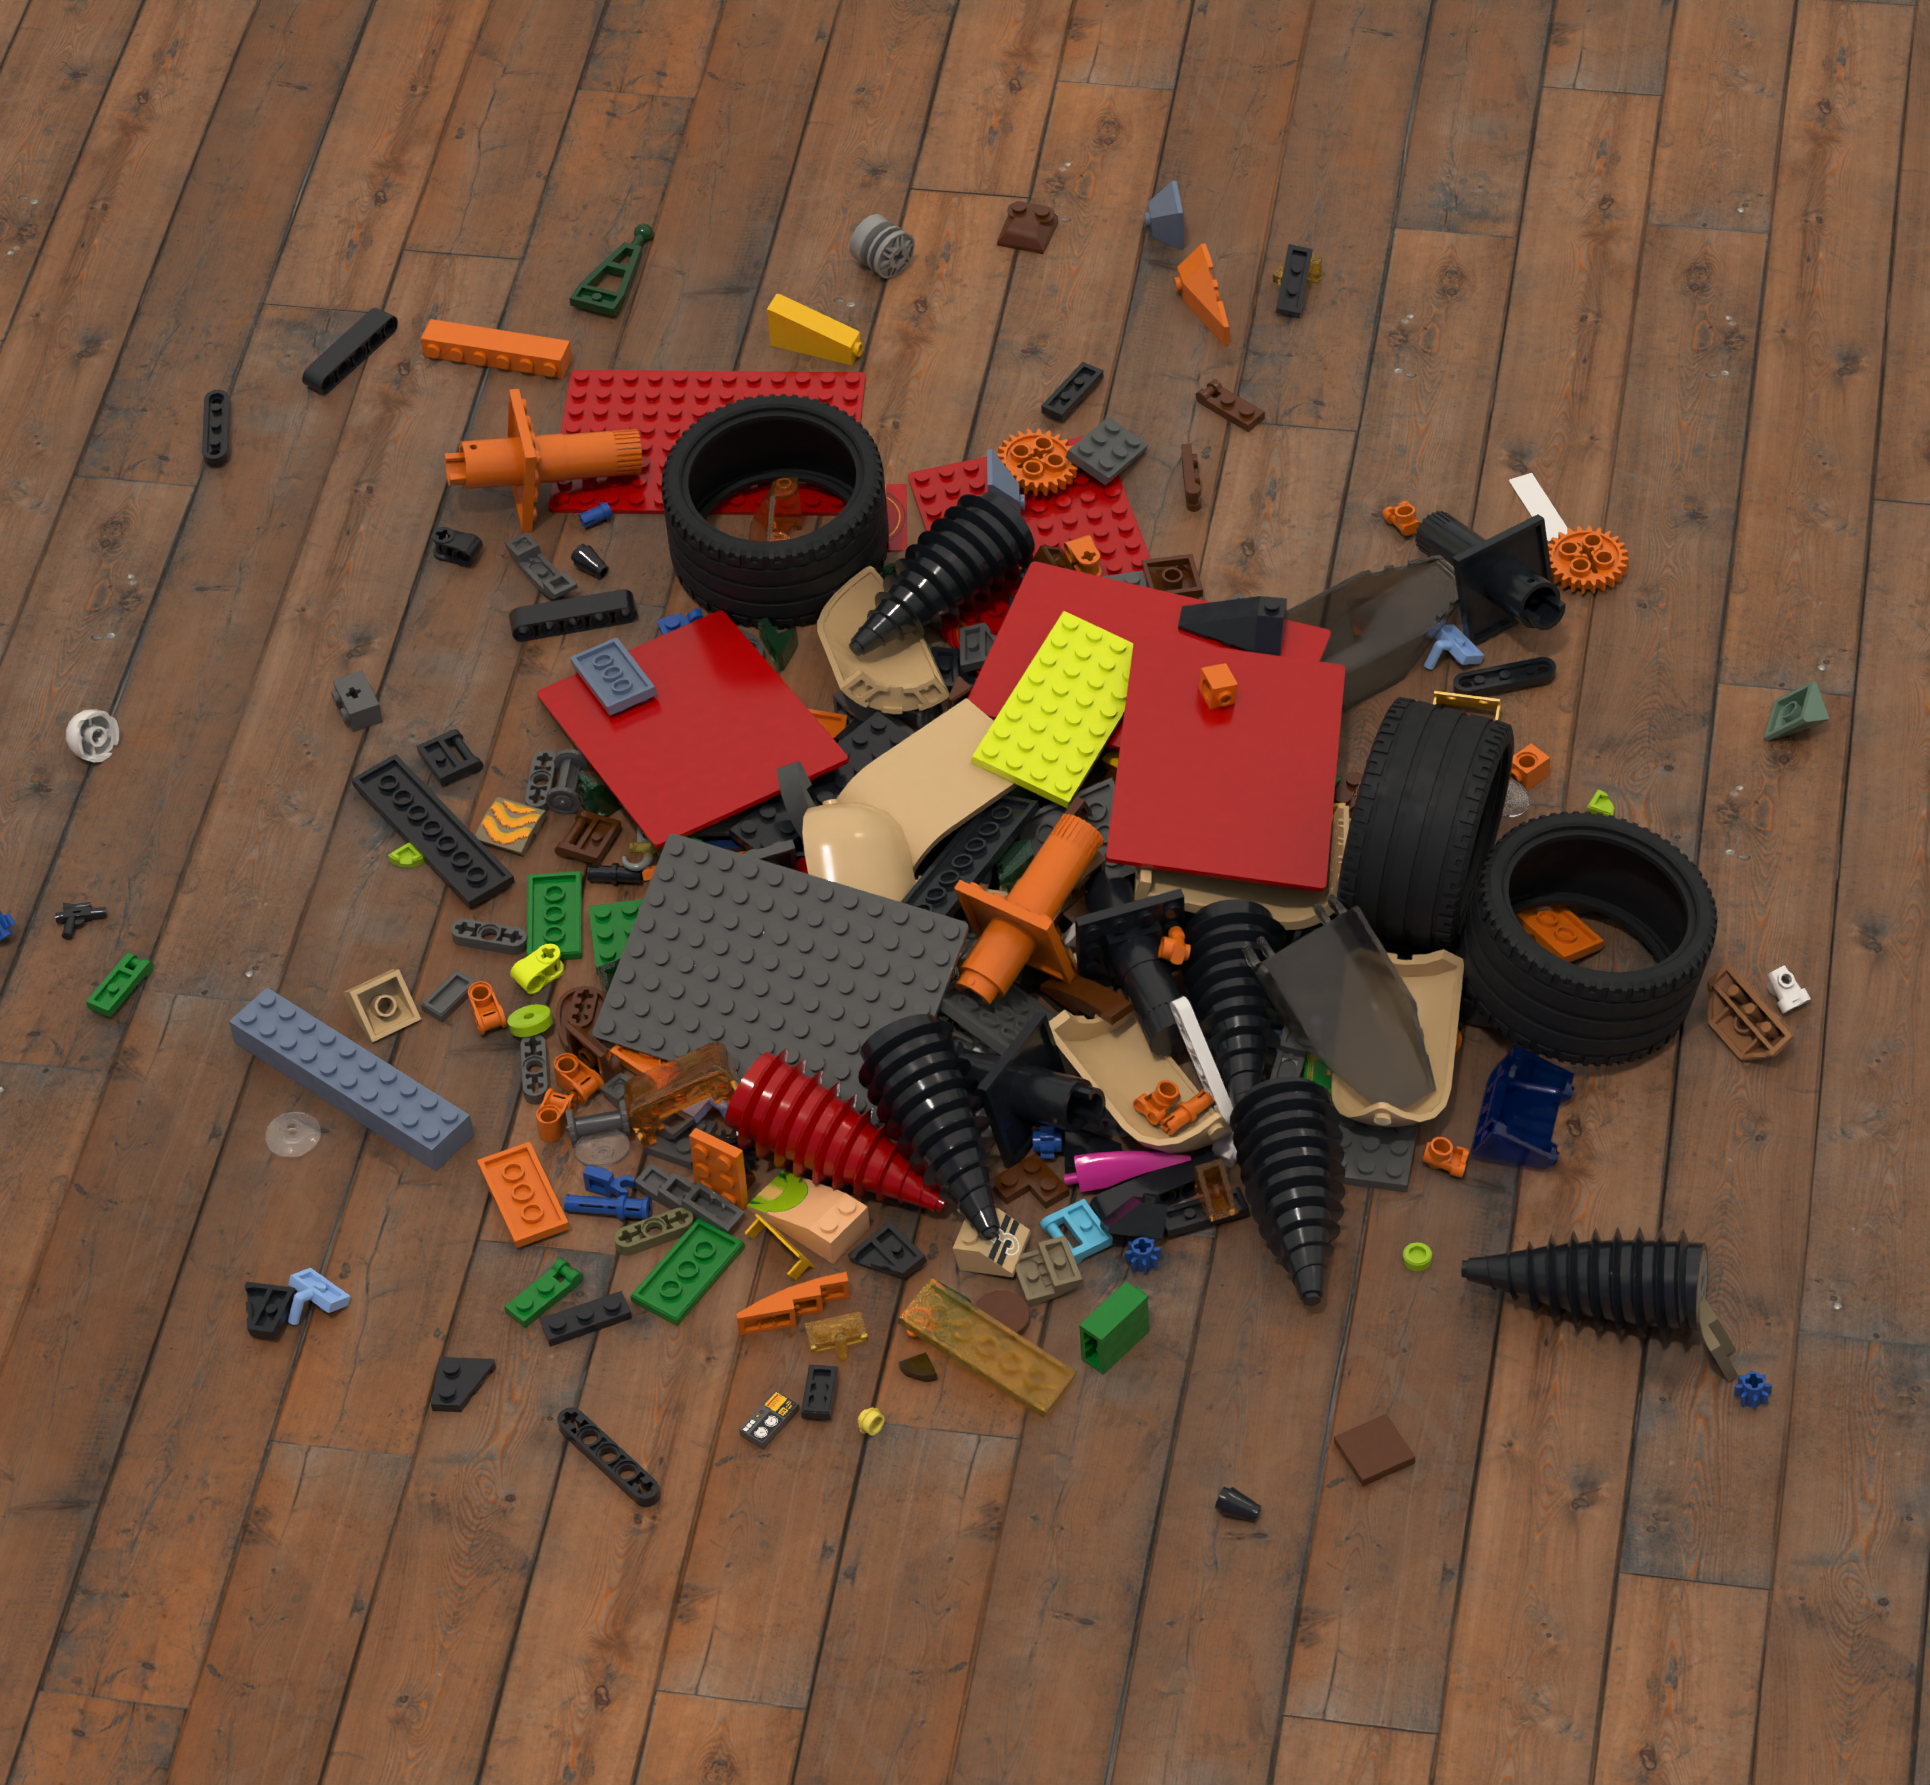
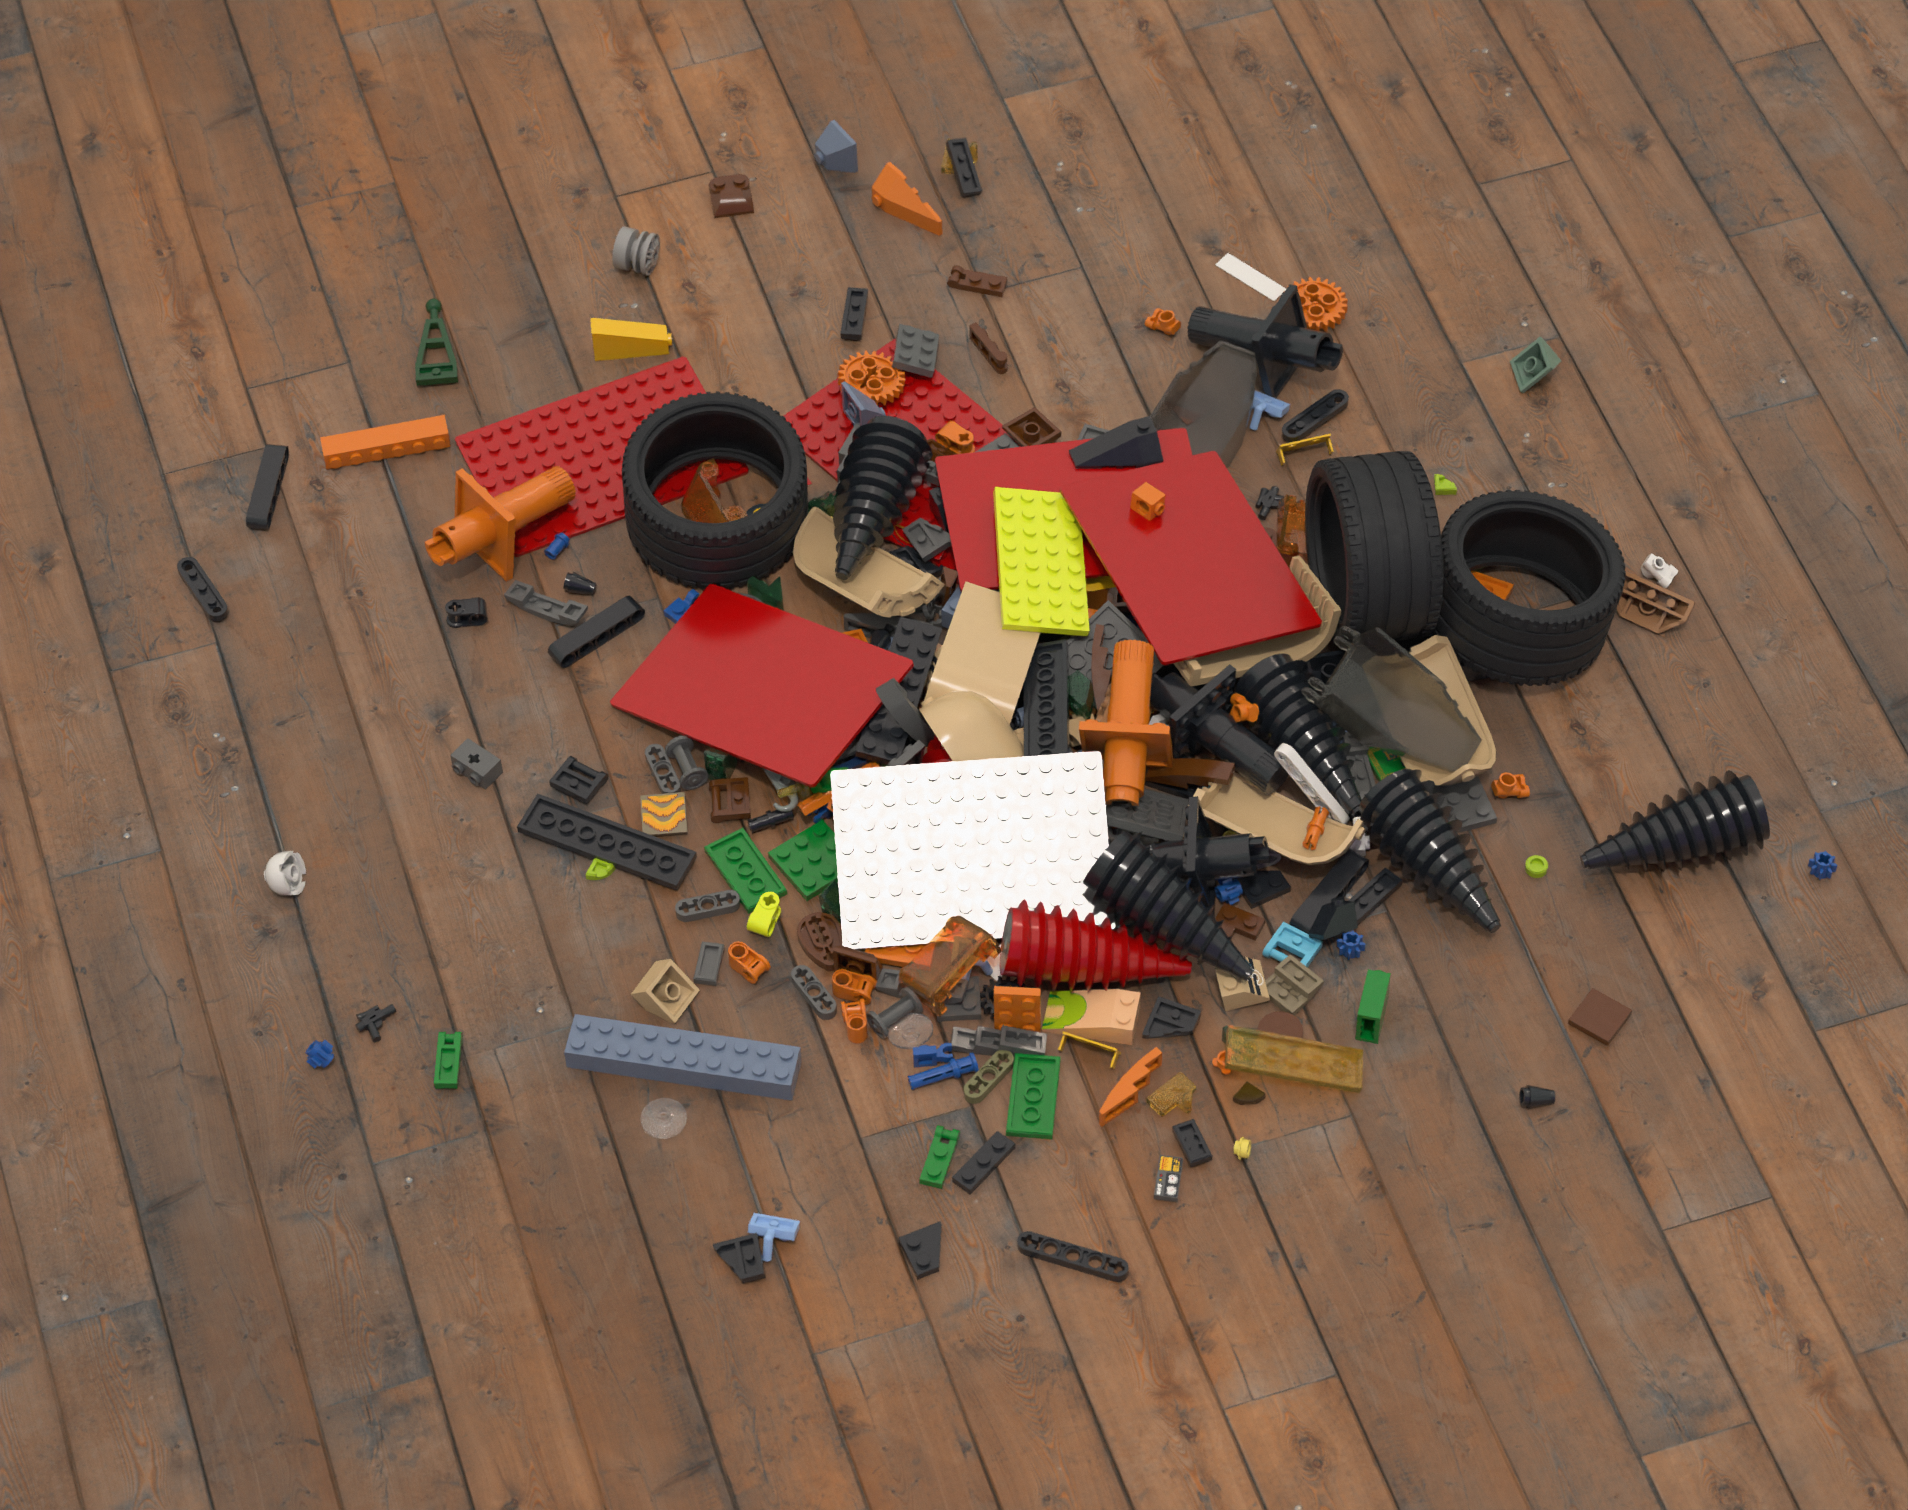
camera: 30 degrees left, 5 degrees up
orange plate [477,1141,570,1248] -> none
lime piece [507,1004,553,1037] -> none
sand blue plate [570,637,657,715] -> none
dark pink piece [1064,1151,1191,1192] -> none
orange plate [1133,1080,1181,1125] -> none
clear orange slope [1194,1158,1238,1222] -> none
clear blue windscreen [1470,1045,1574,1170] -> none
dark tan slope [1699,1299,1738,1382] -> none

